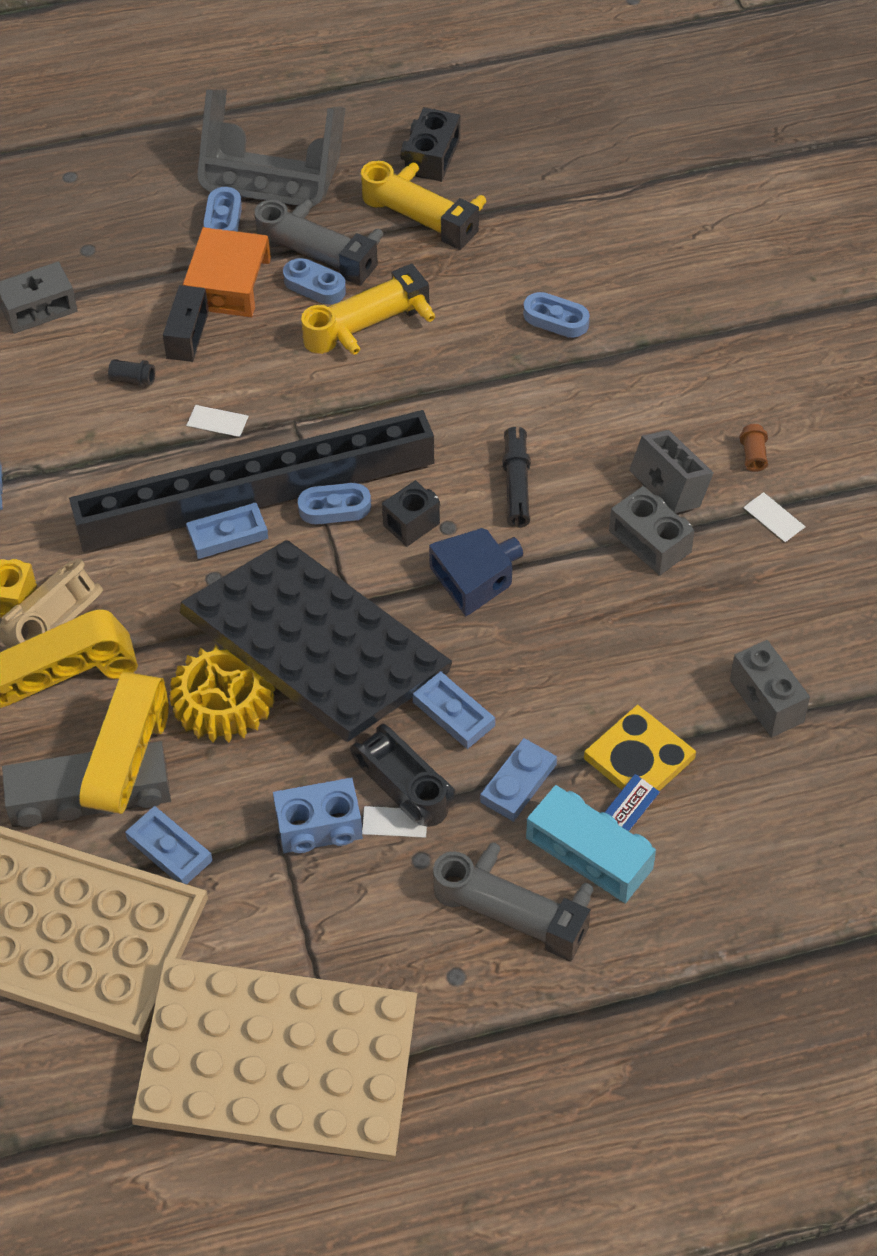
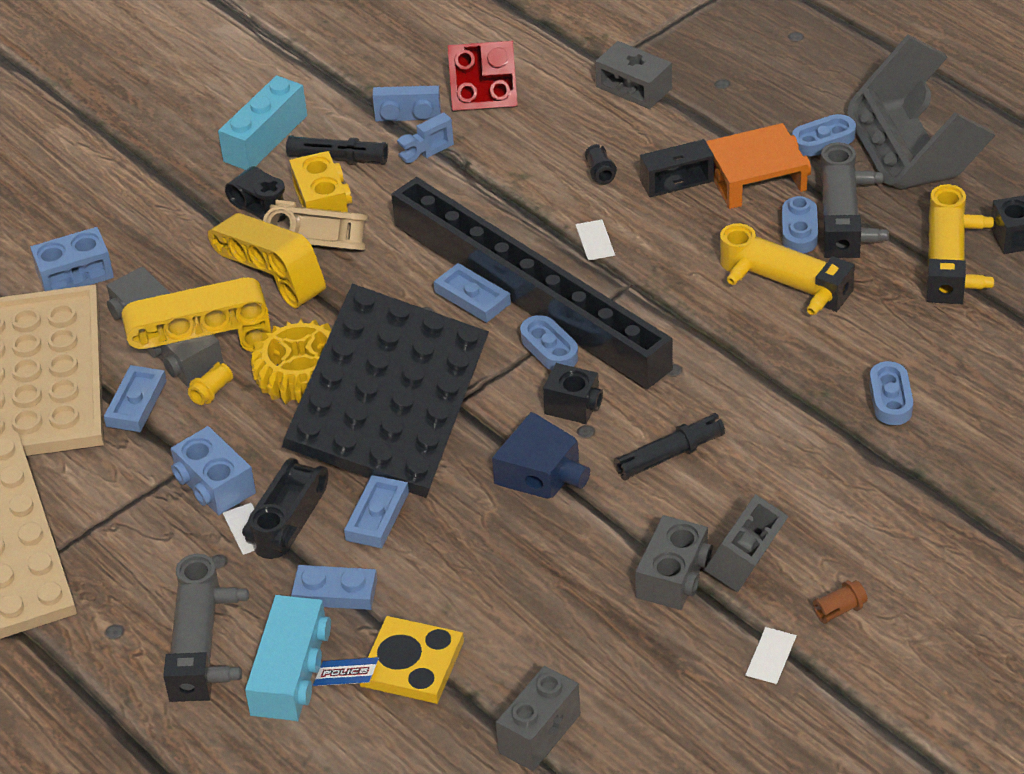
camera: 65 degrees right, 10 degrees down
none -> yellow pin [188,362,233,405]

